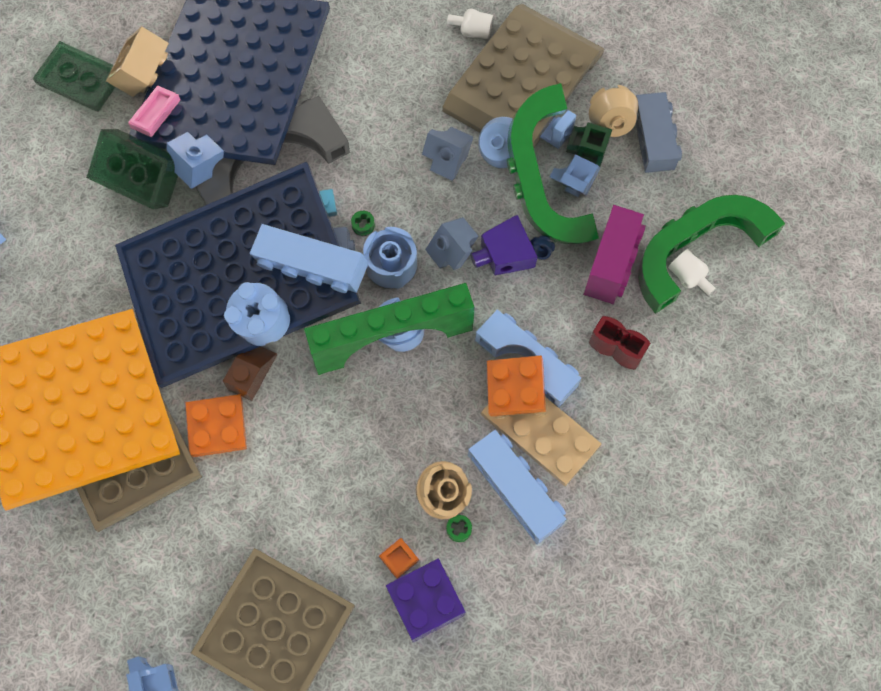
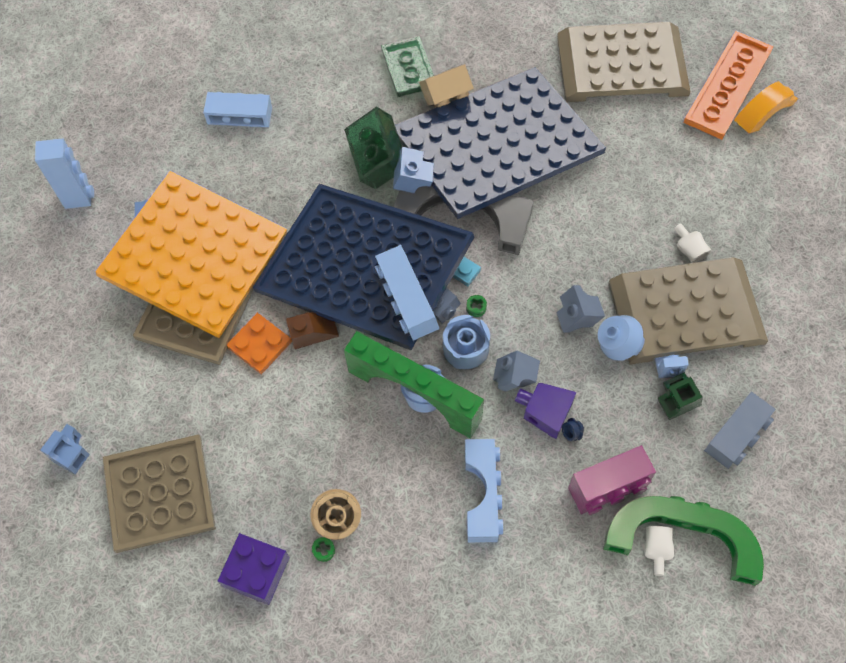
camera: 50 degrees right, 5 degrees down
bright pink tile [128,86,180,137] -> none
light blue brick [224,282,290,346] -> none
orange tile [379,538,419,579] -> none
light blue brick [468,430,566,544] -> none
tan plate [481,397,602,487] -> none
orange plate [487,355,546,416] -> none
green arch [507,83,599,244] -> none
medium blue brick [550,154,600,197] -> none
tan cone [589,85,638,137] -> none
dark red brick [589,316,651,370] -> none

